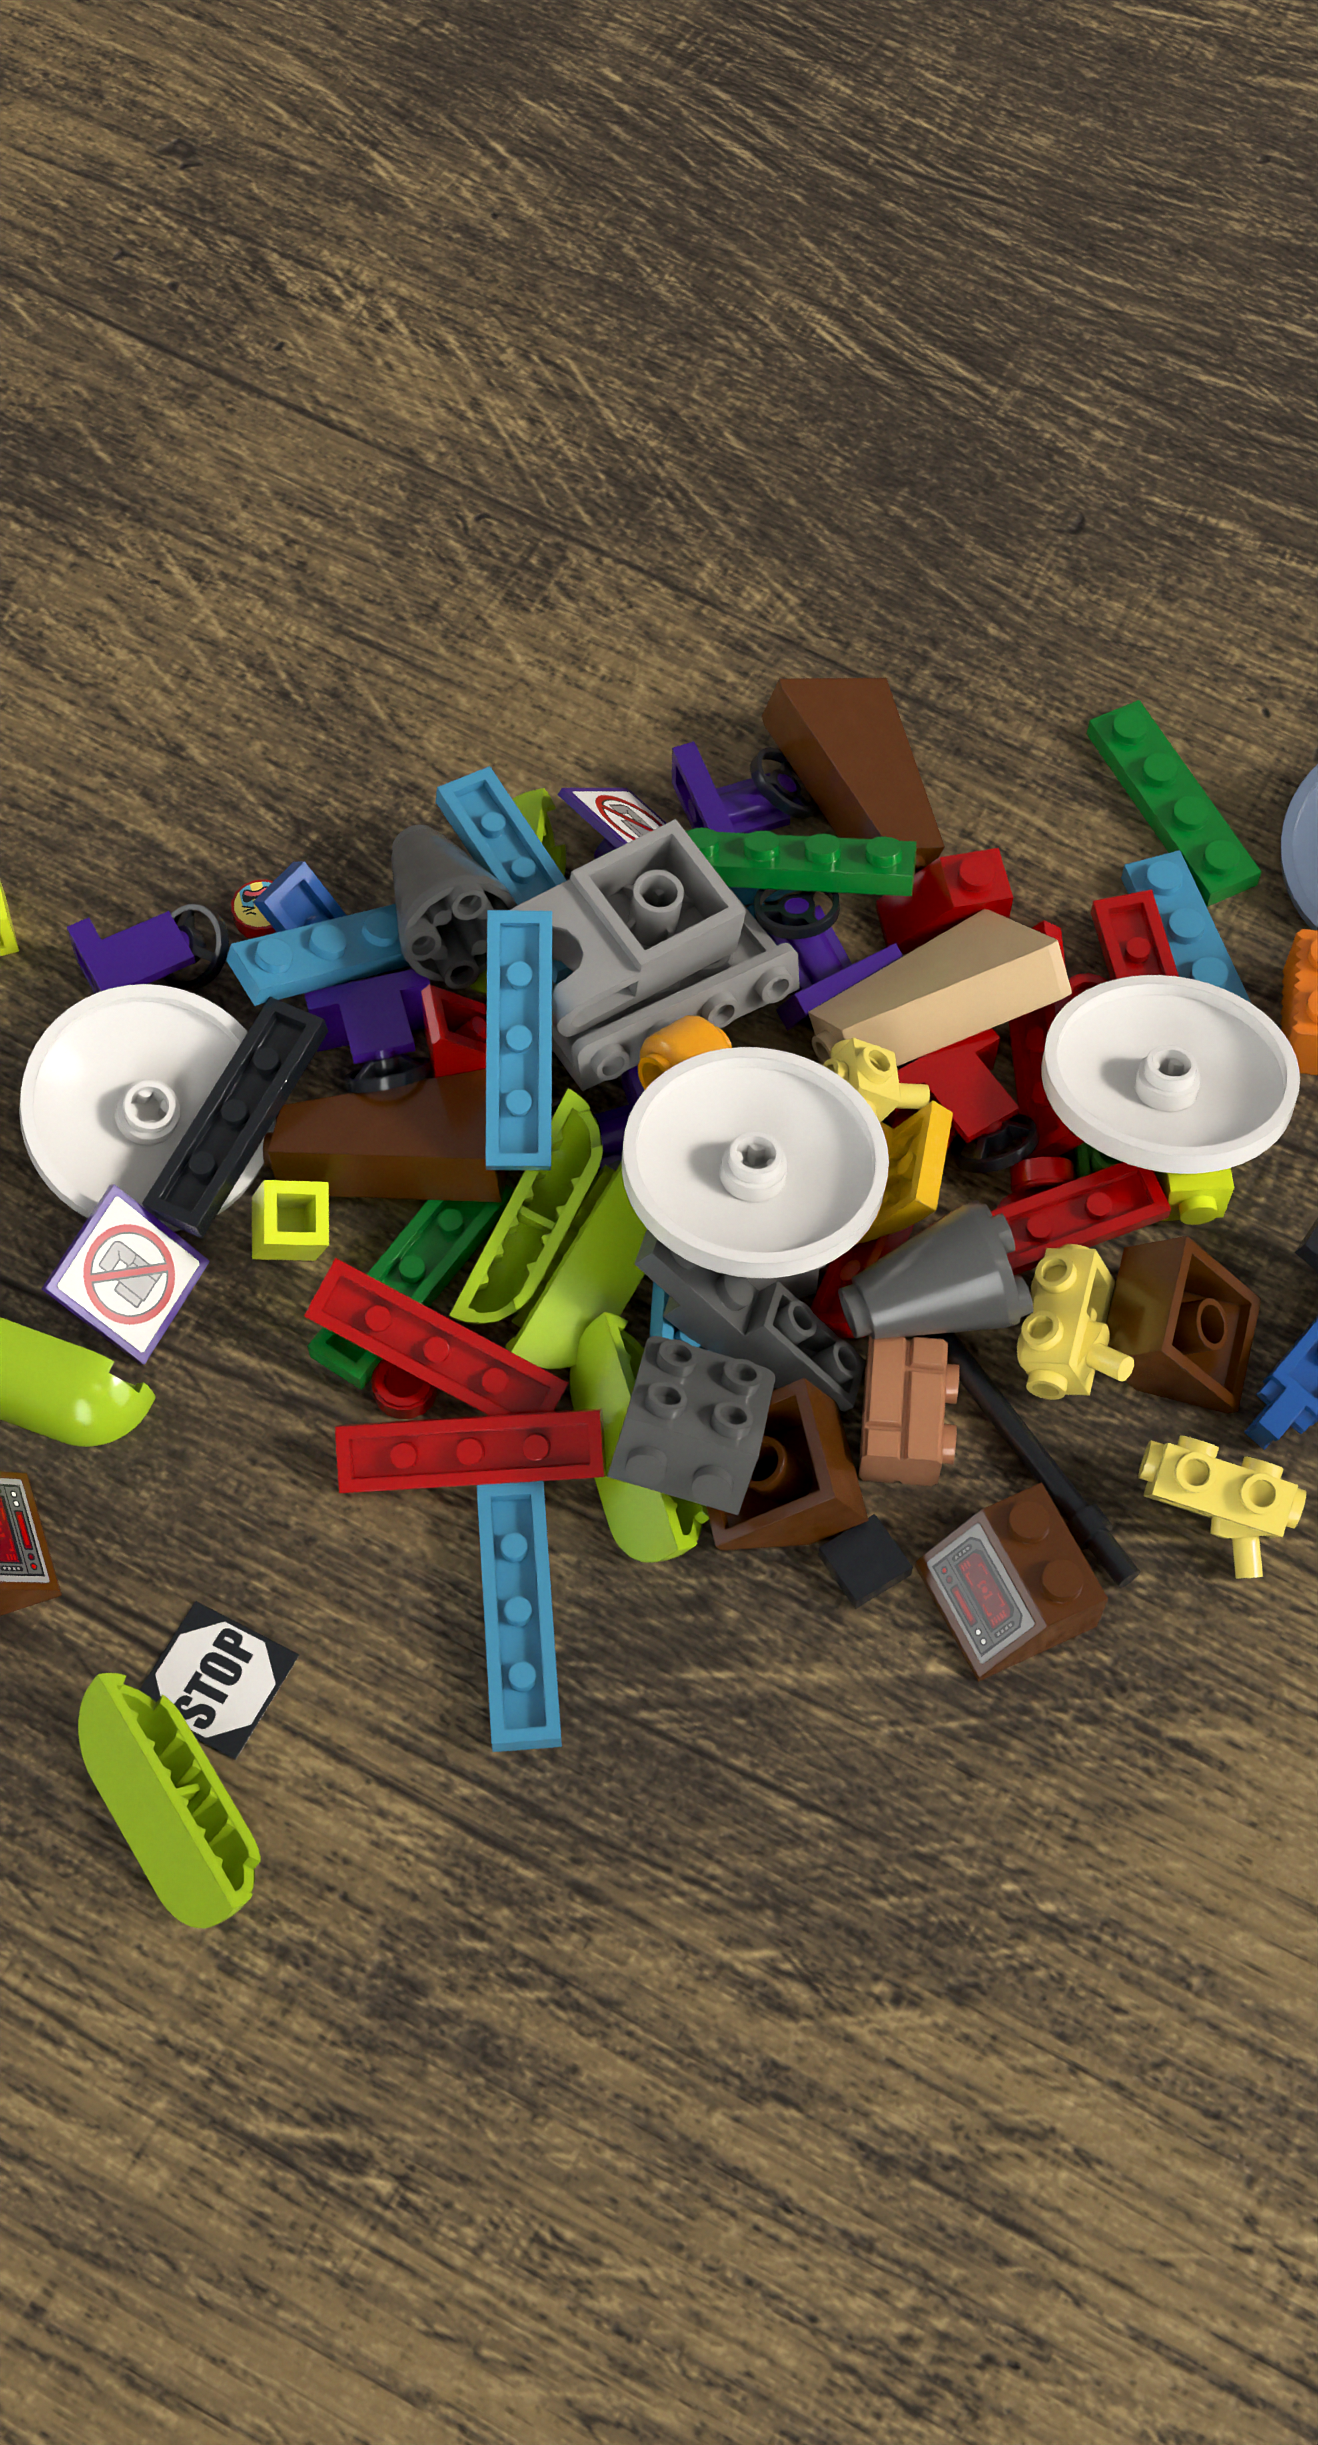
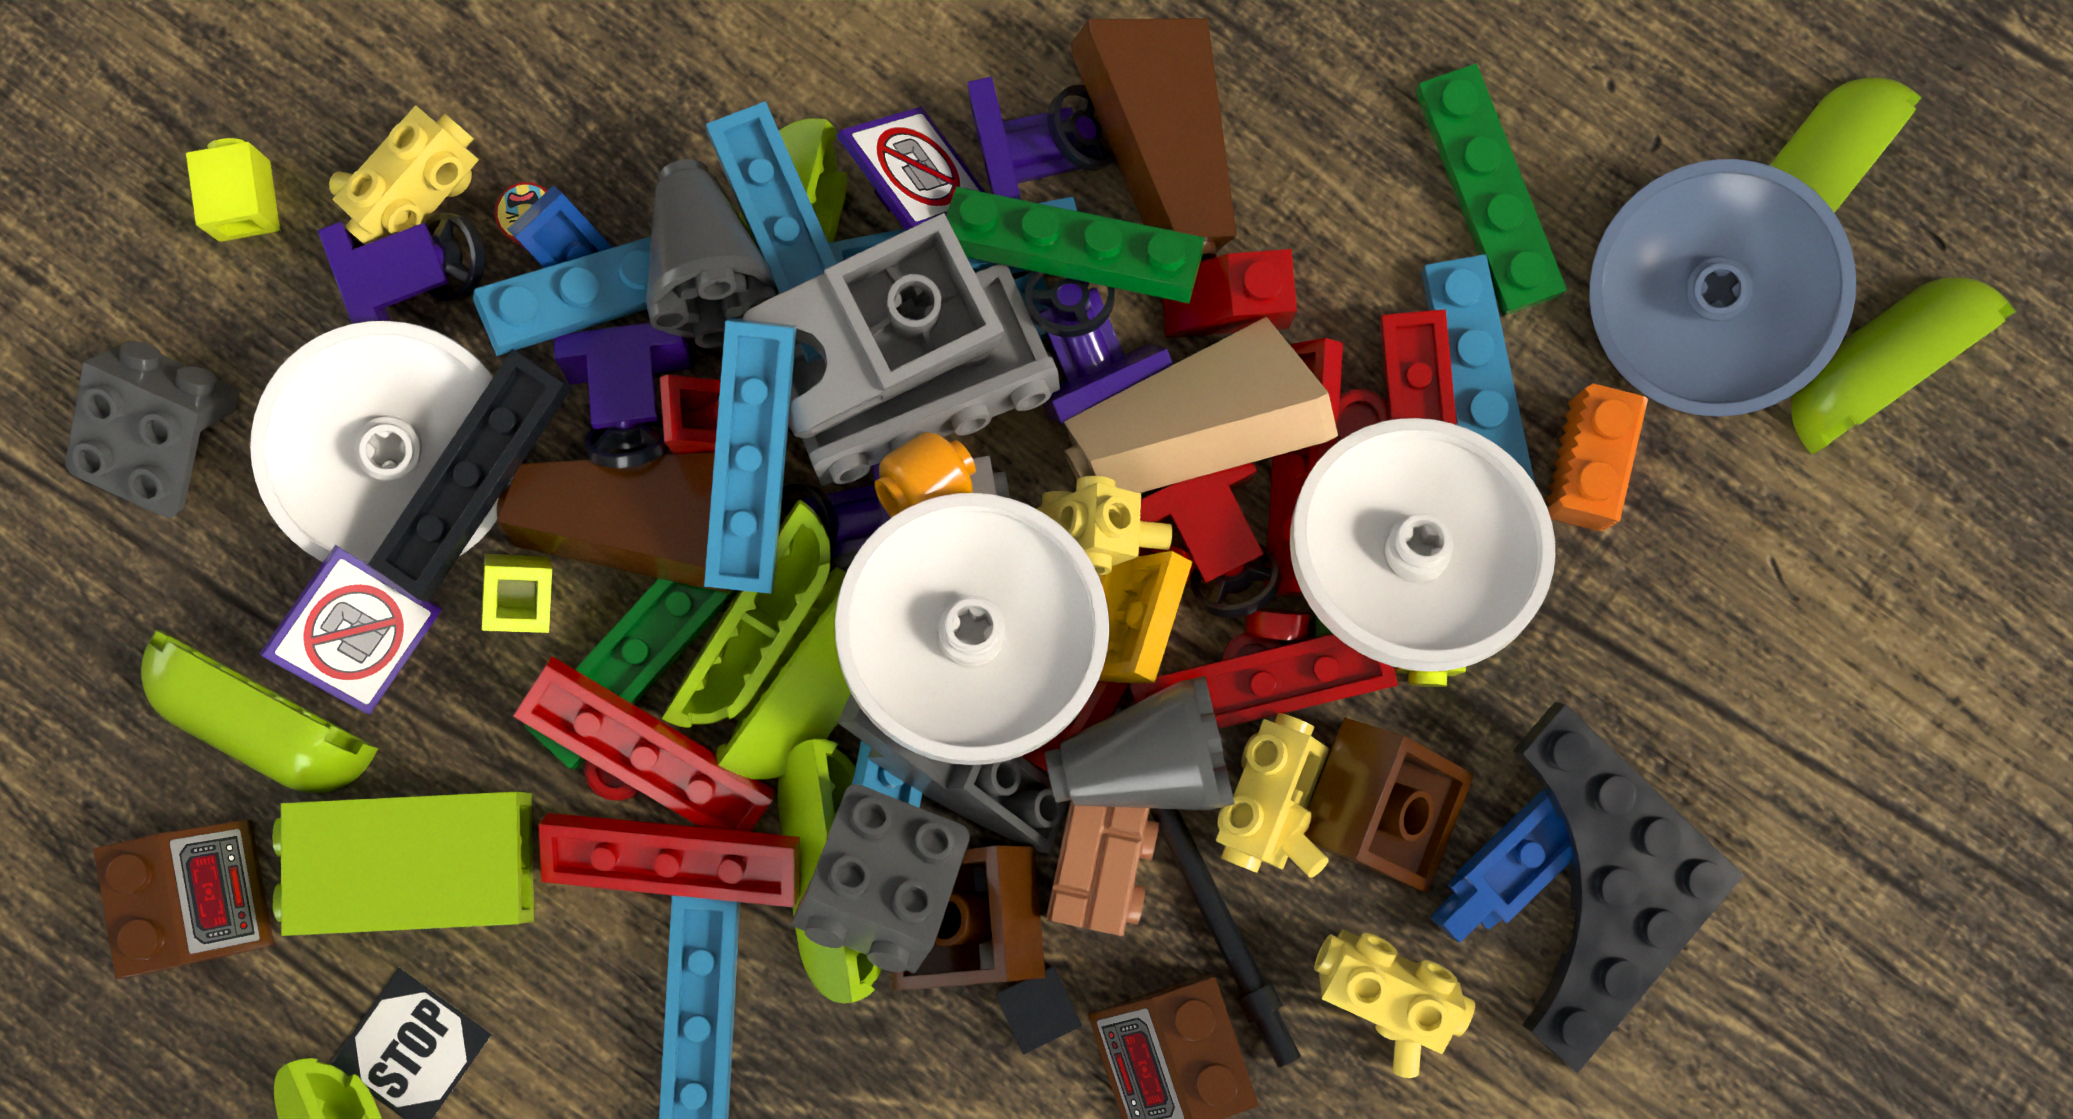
camera: 10 degrees right, 20 degrees up
none -> lime brick [272,792,534,936]
none -> light yellow brick [329,105,479,245]

